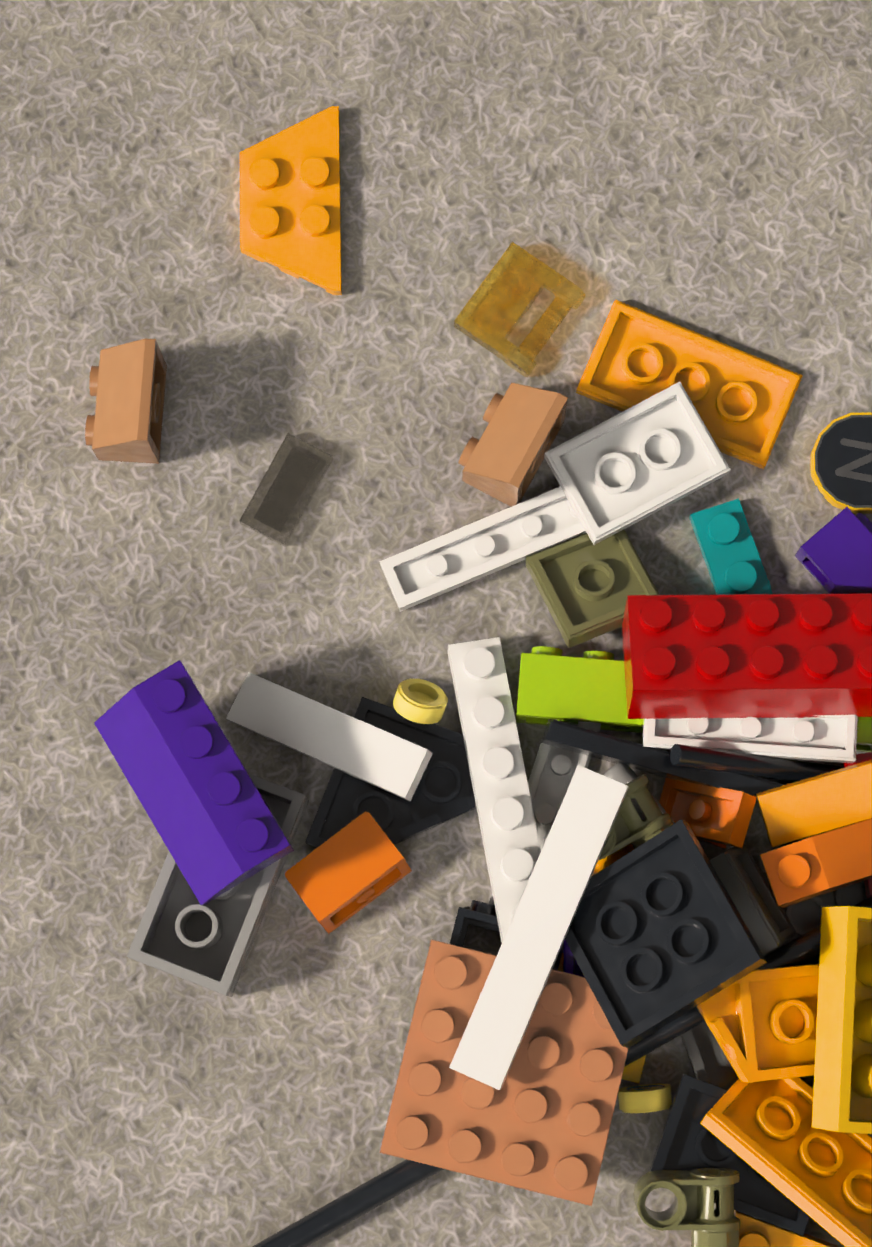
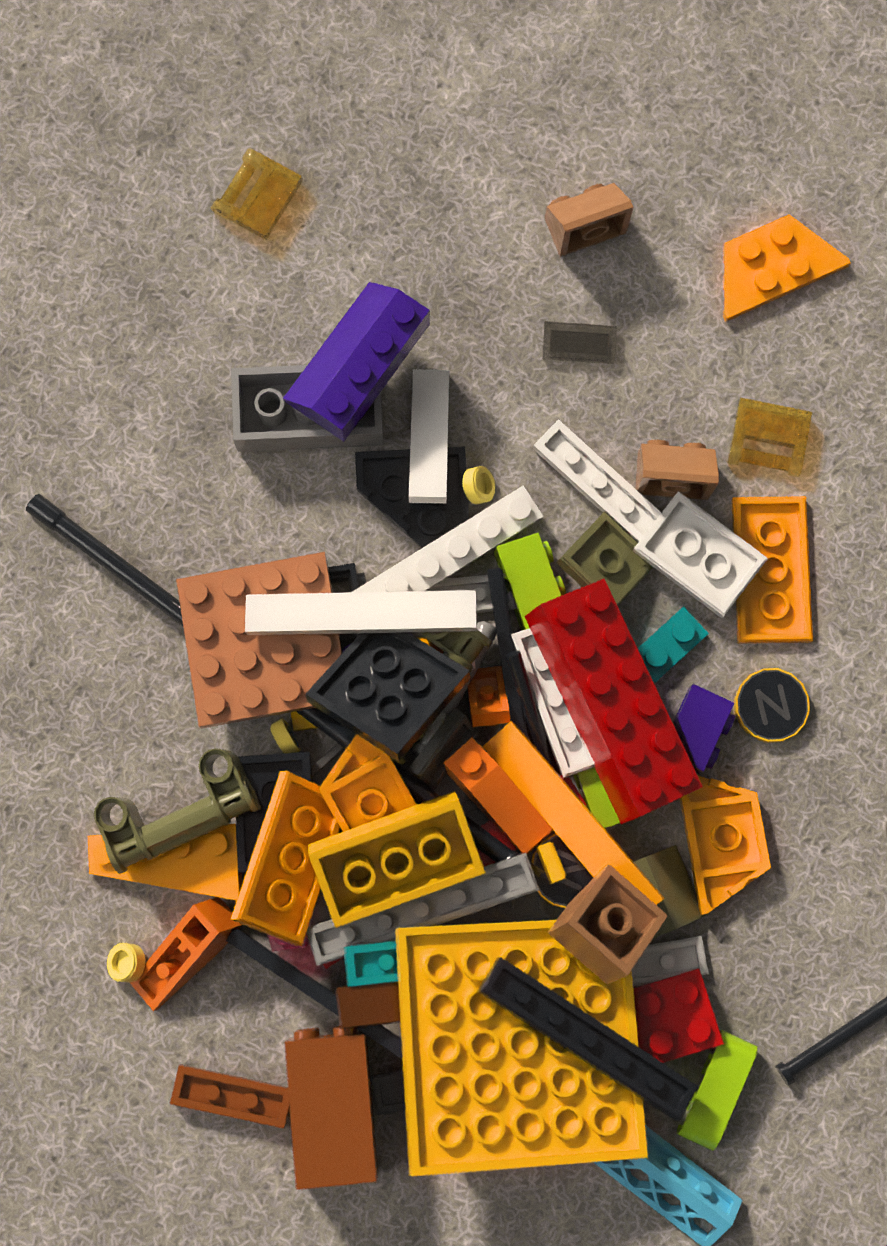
camera: 60 degrees right, 0 degrees up
orange panel [285,812,412,934] -> none

